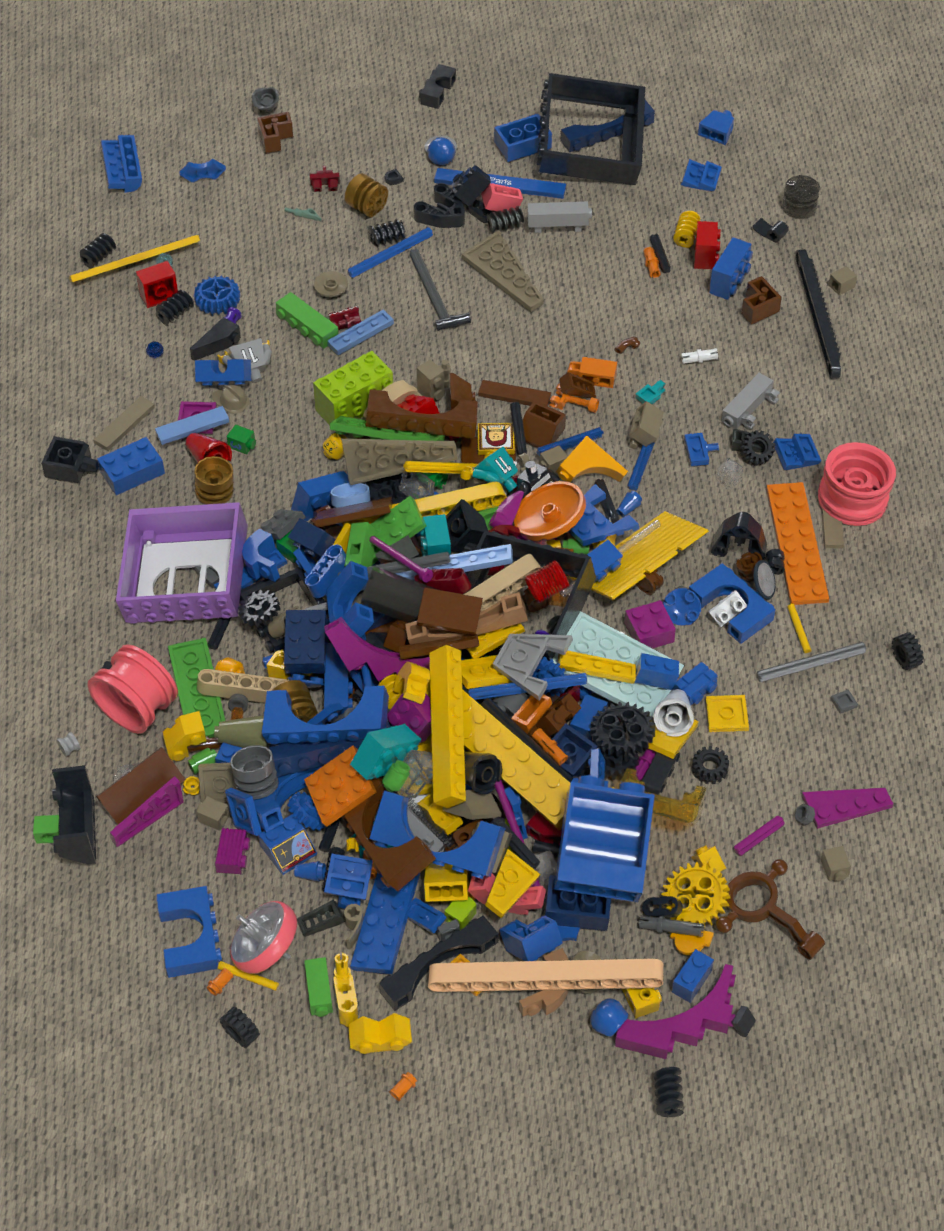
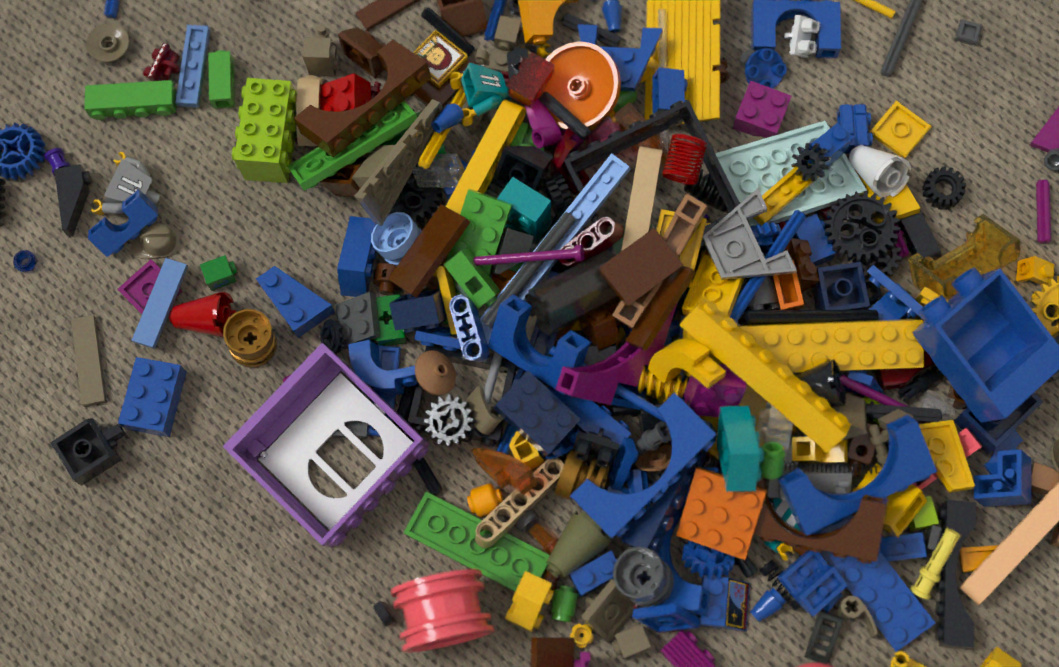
camera: 45 degrees left, 20 degrees up
yellow head [323,433,348,460] -> none
orange pin [532,728,569,765] -> none
none -> bright green brick [208,50,235,109]
none -> blue wedge [256,266,335,338]
none -> black gear [320,319,344,354]
none -> medium nougat dish [415,351,456,396]
none -> blue cone [431,103,464,133]
none -> clear orange slope [471,448,538,495]
none -> clear red brick [507,52,555,109]
none -> black axle [539,91,591,140]
none -> black hips [573,427,620,469]
none -> black gear [791,143,831,181]
none -> light yellow pin [909,528,961,600]

